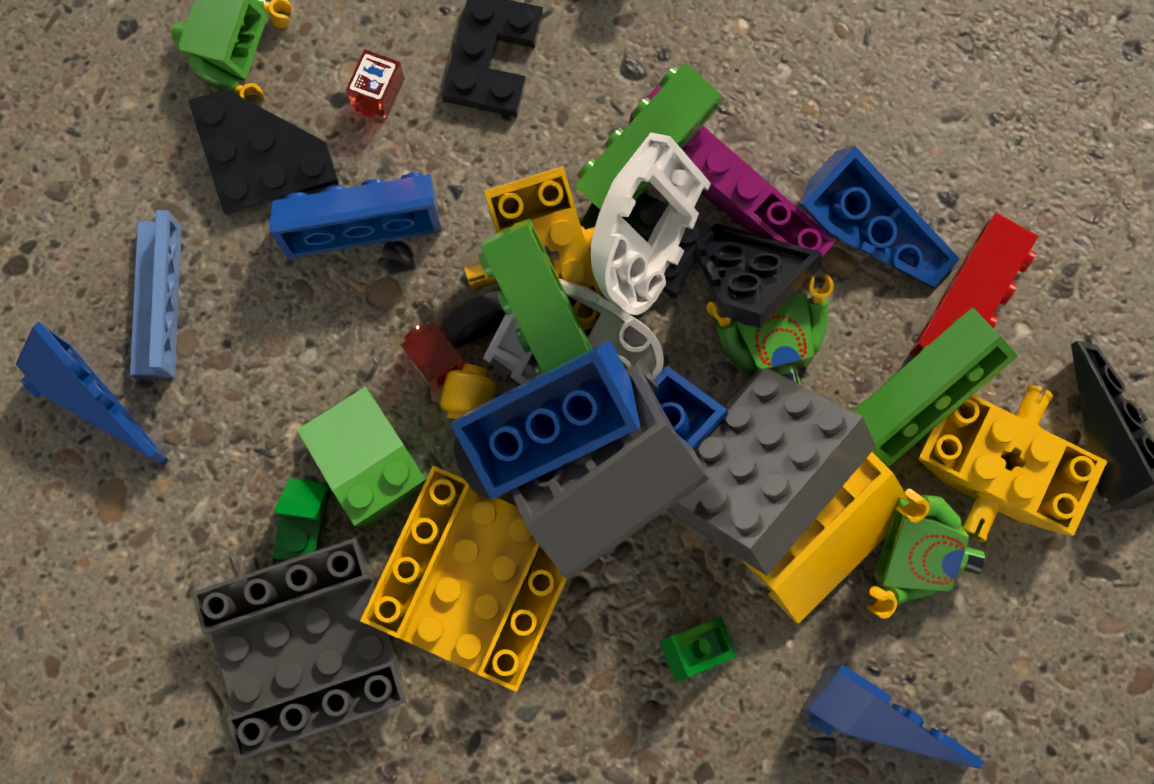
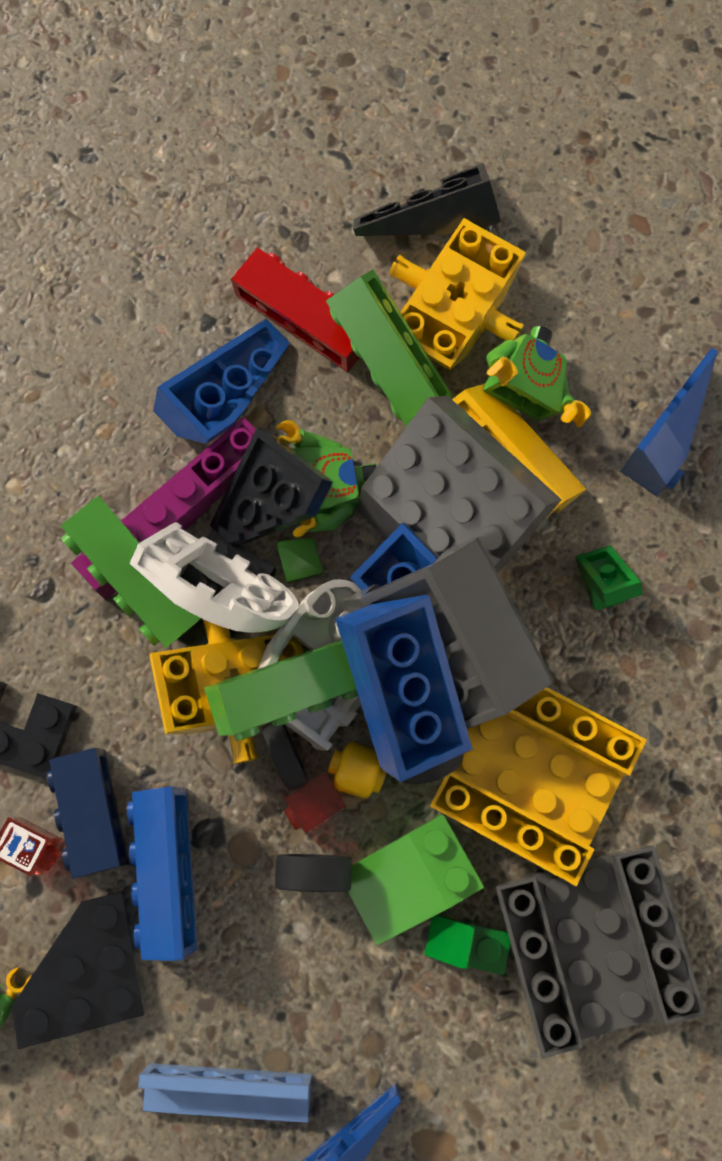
camera: 80 degrees left, 0 degrees up
none -> dark blue brick [47,747,129,879]
none -> black tyre [275,854,352,892]
none -> bright green slope [276,538,323,583]

